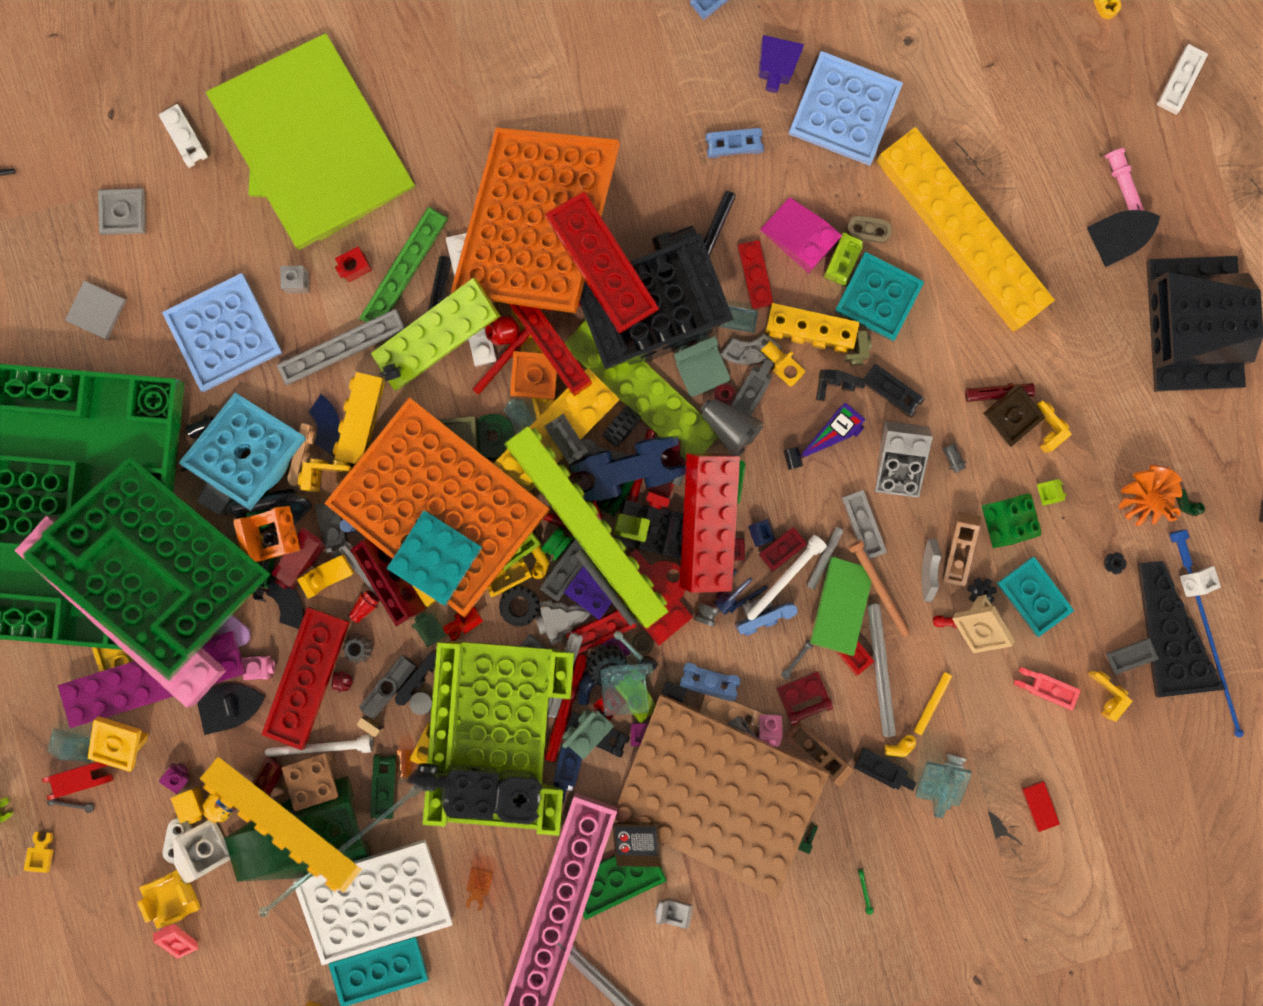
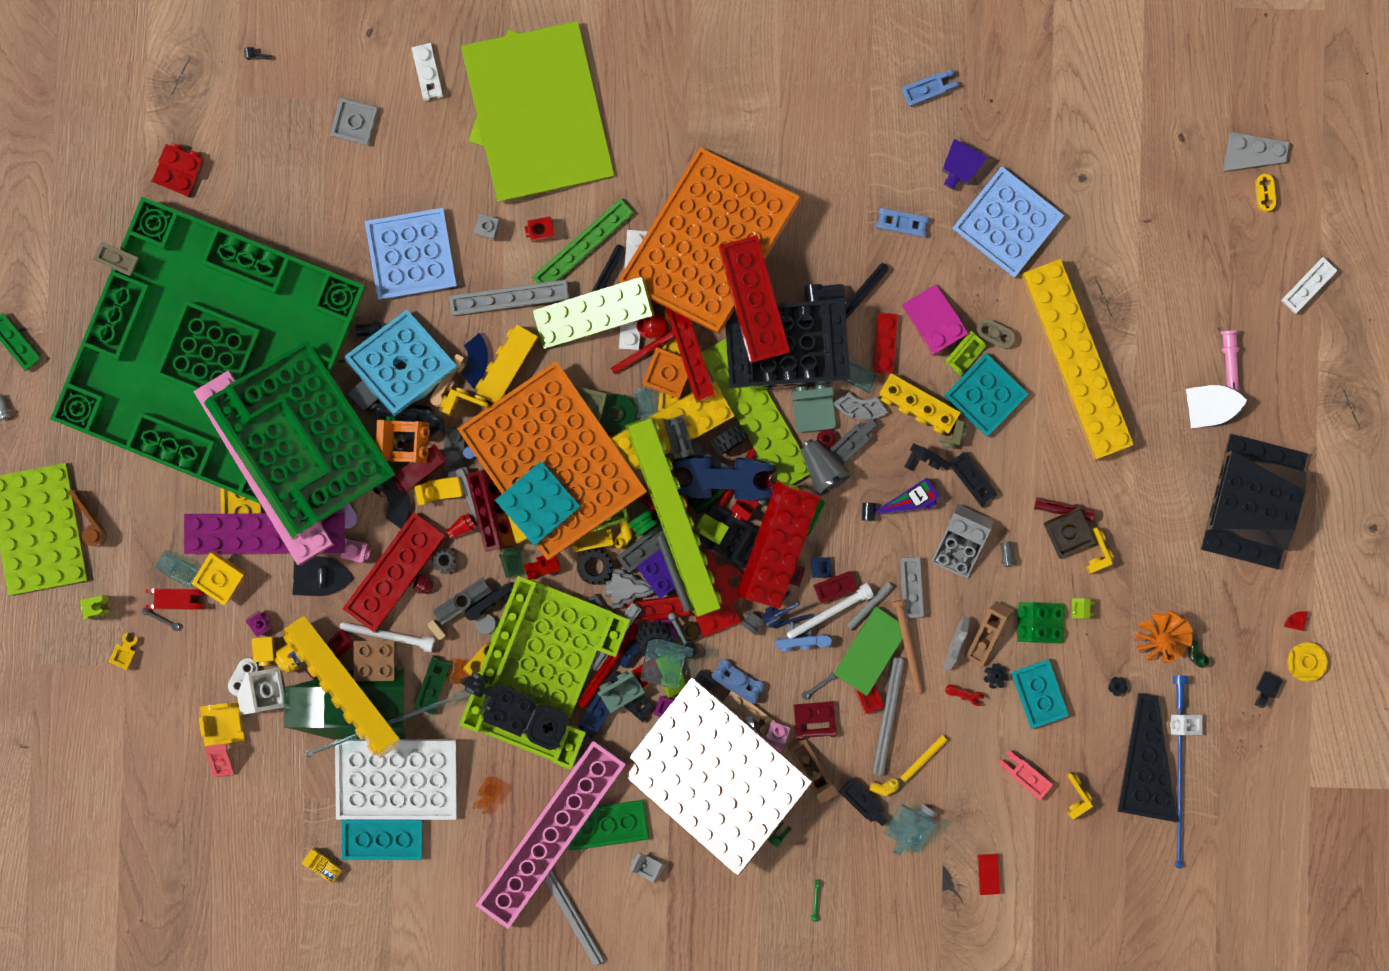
camera: 20 degrees right, 0 degrees up
light grey tile [65,281,127,340] -> none
black plate [380,363,402,381] -> none
slope [613,822,662,867] -> none
yellow bracket [761,340,805,387] -> none
tan bracket [952,595,1015,653] -> none
dark grey tile [1106,638,1159,675] -> none

